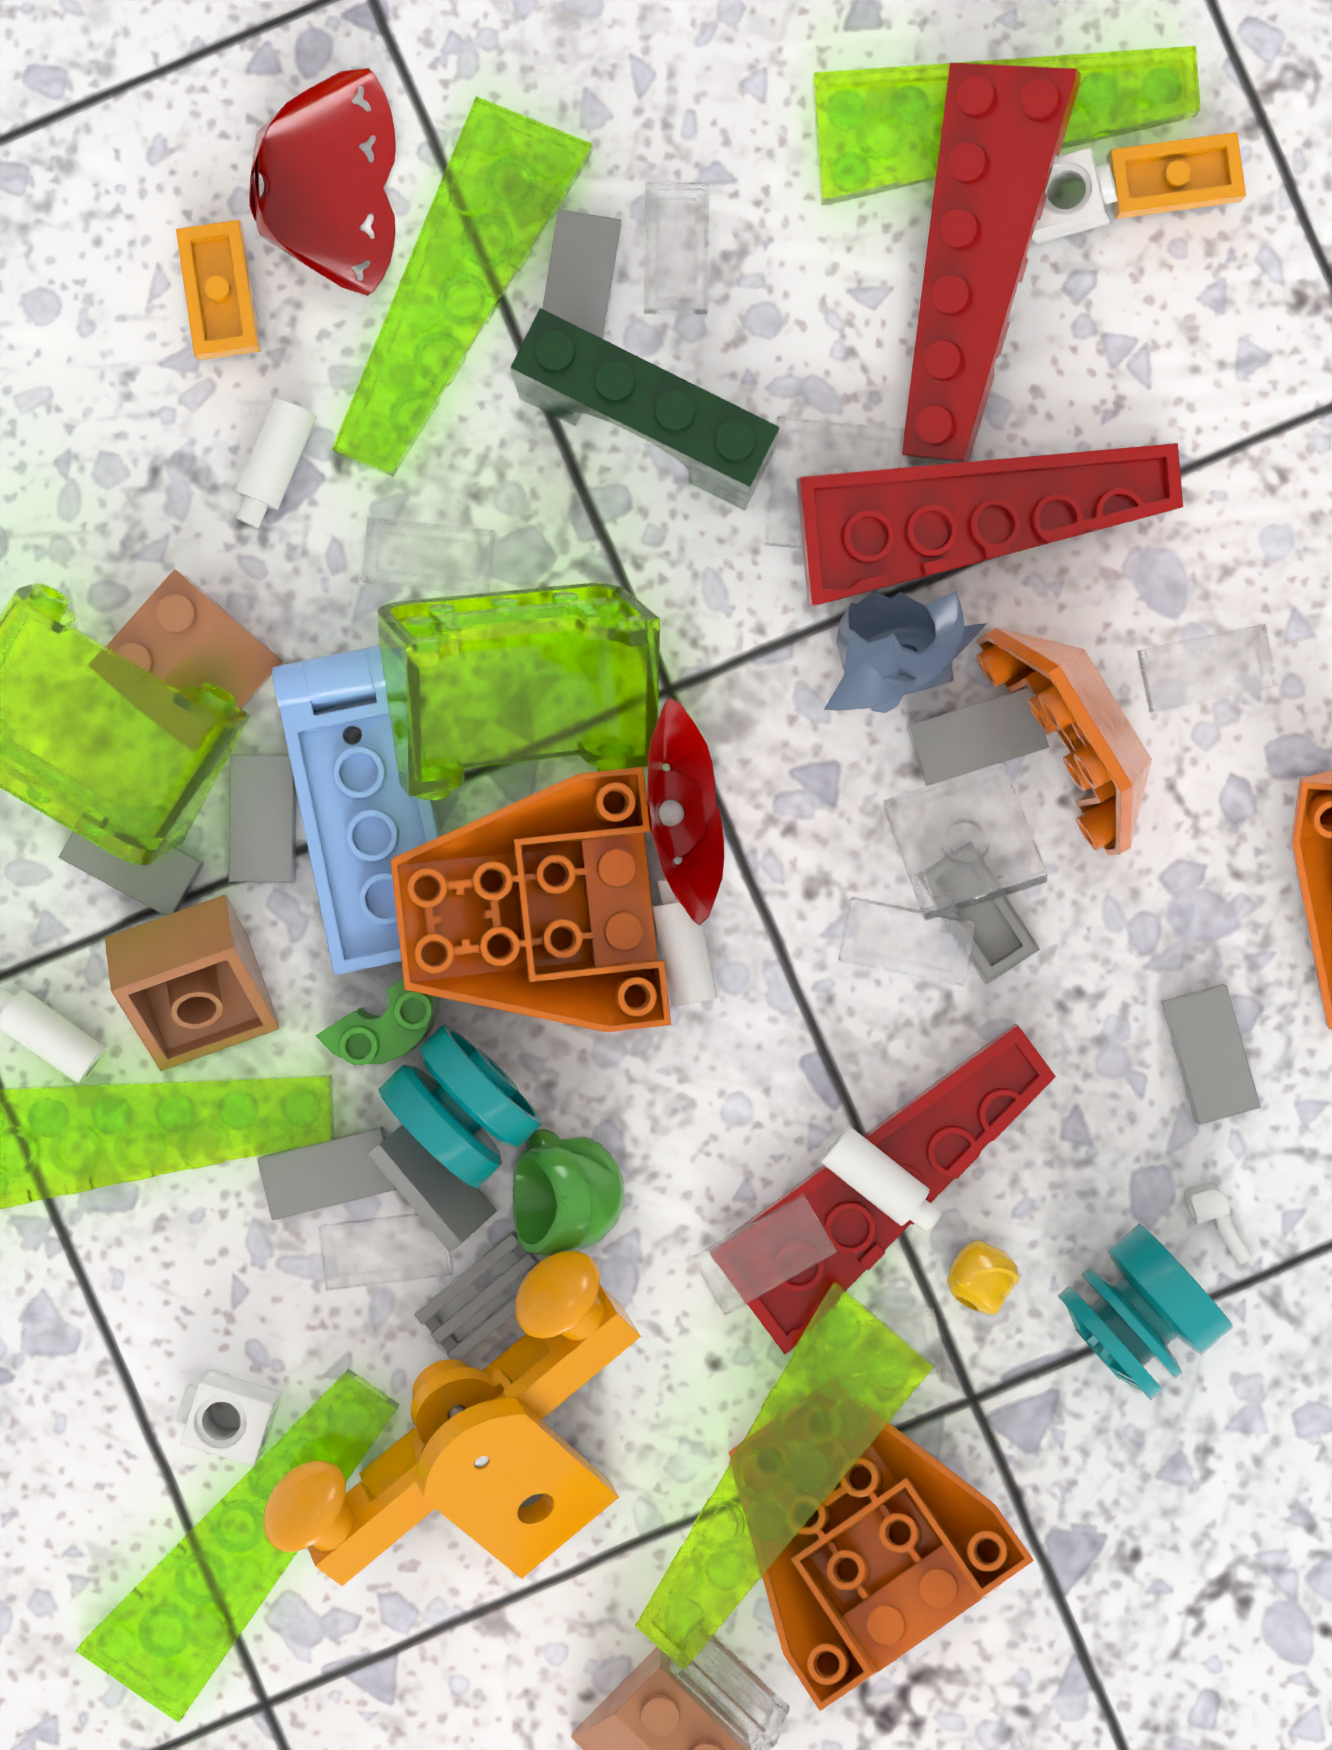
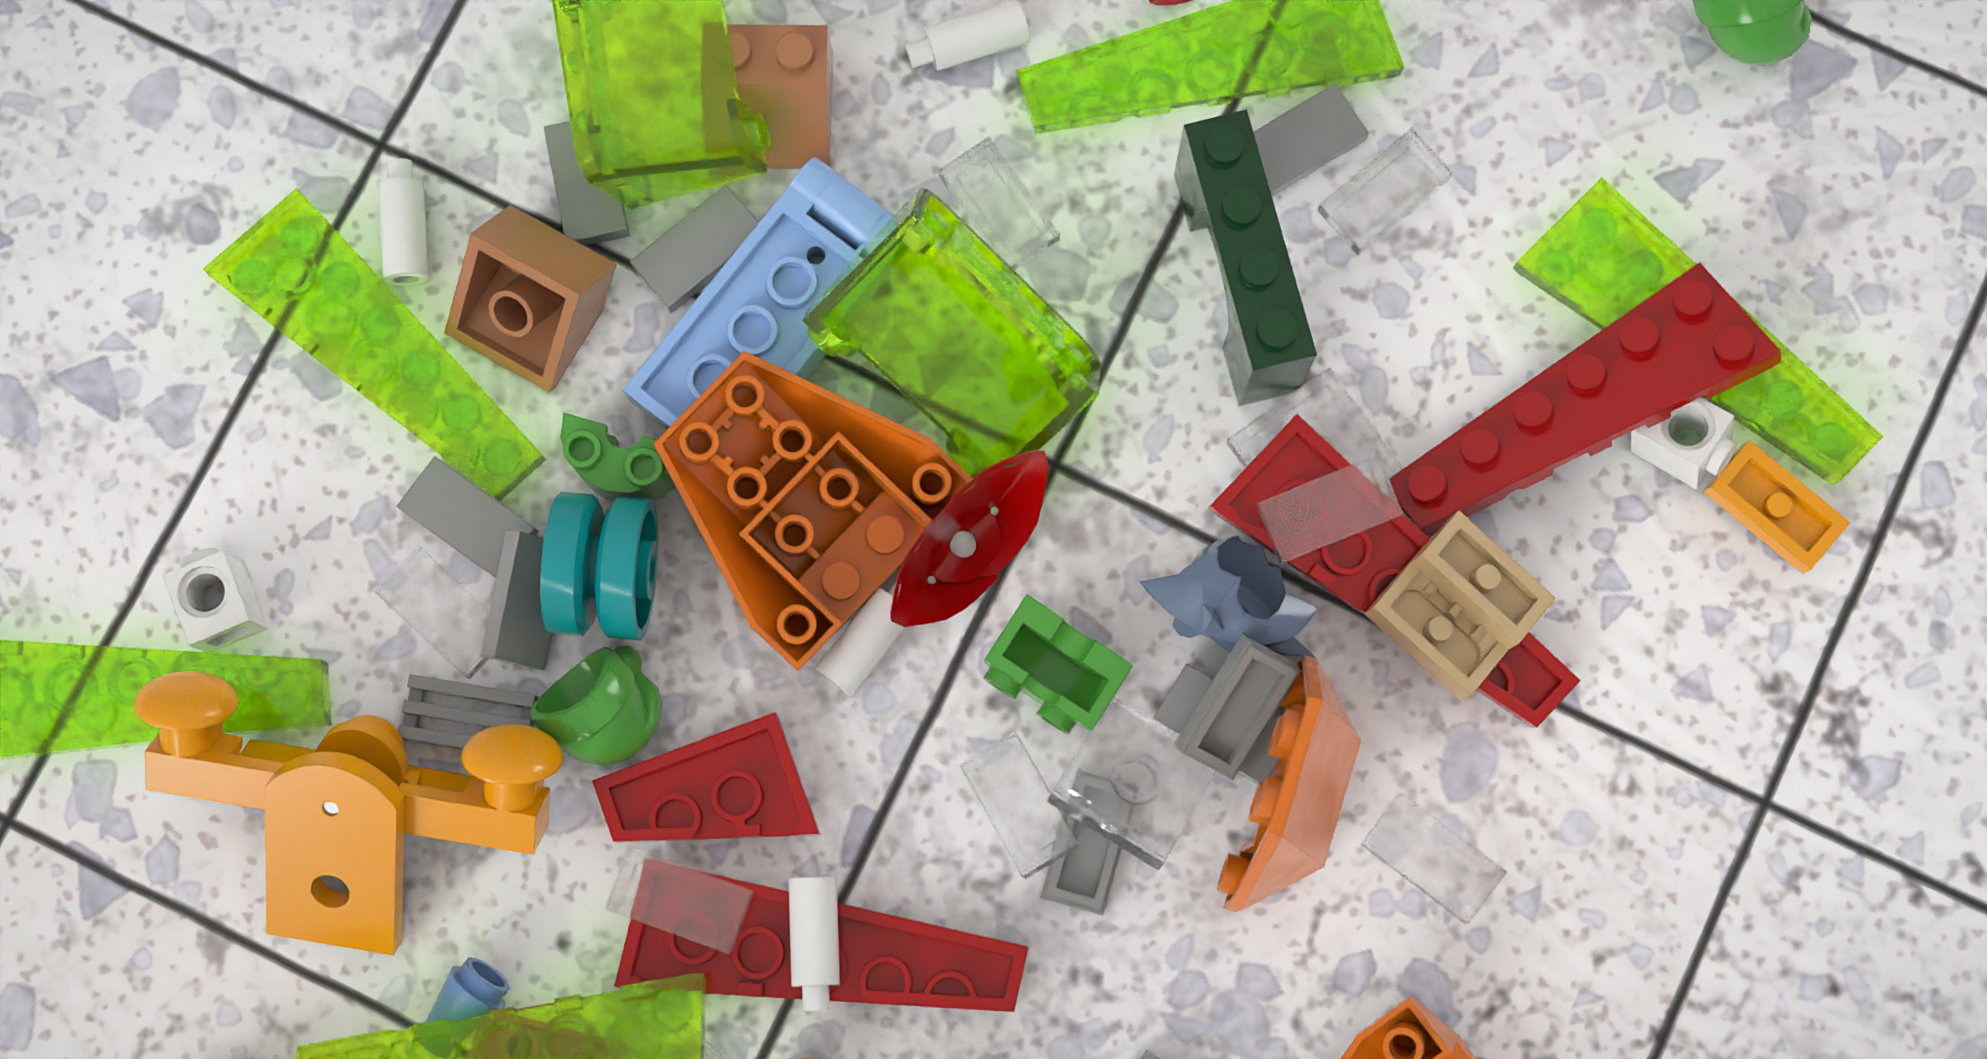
camera: 55 degrees right, 10 degrees down
none -> medium blue cone [416,957,510,1059]
none -> red wing [592,712,821,843]
none -> bright green cylinder [983,594,1134,734]
none -> light grey tile [1174,634,1302,780]
none -> clear tile [1255,454,1403,564]
none -> tan slope [1364,510,1556,701]

